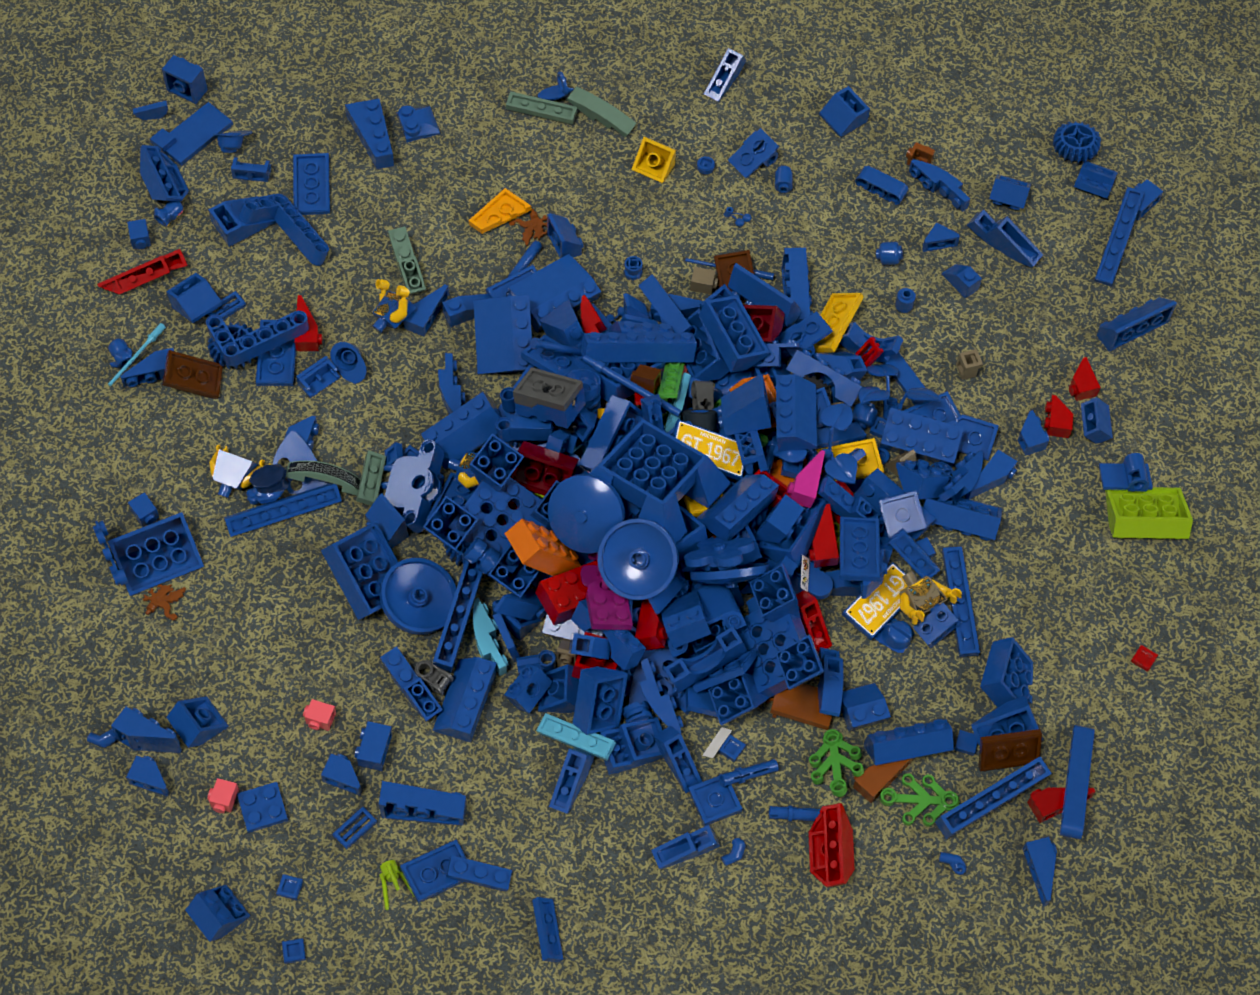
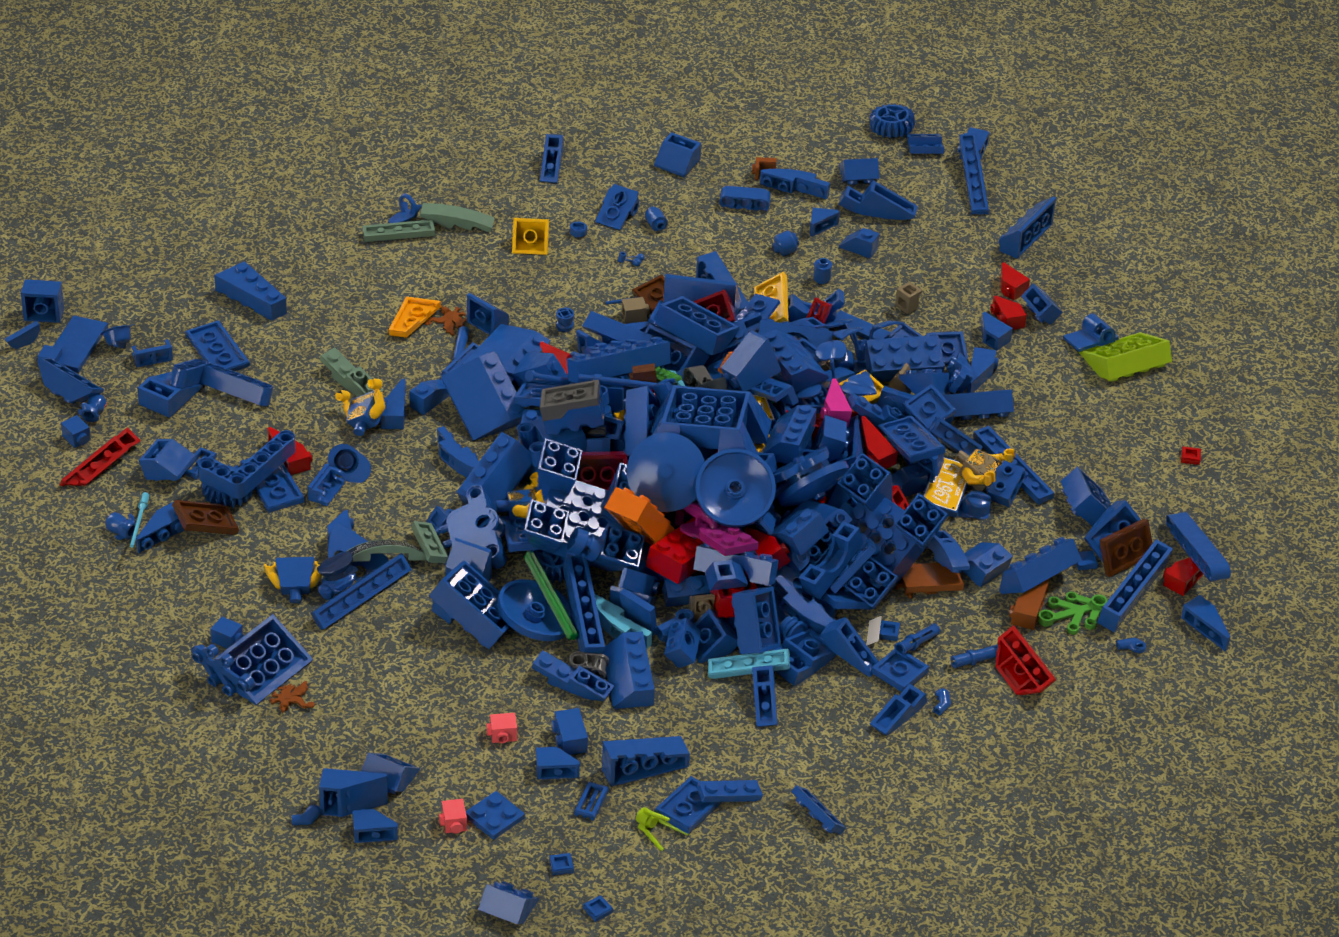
camera: 25 degrees left, 20 degrees down
blue slope [396,106,440,142] -> none
bright green plant [809,729,864,797] -> none
none -> green axle [524,552,578,640]

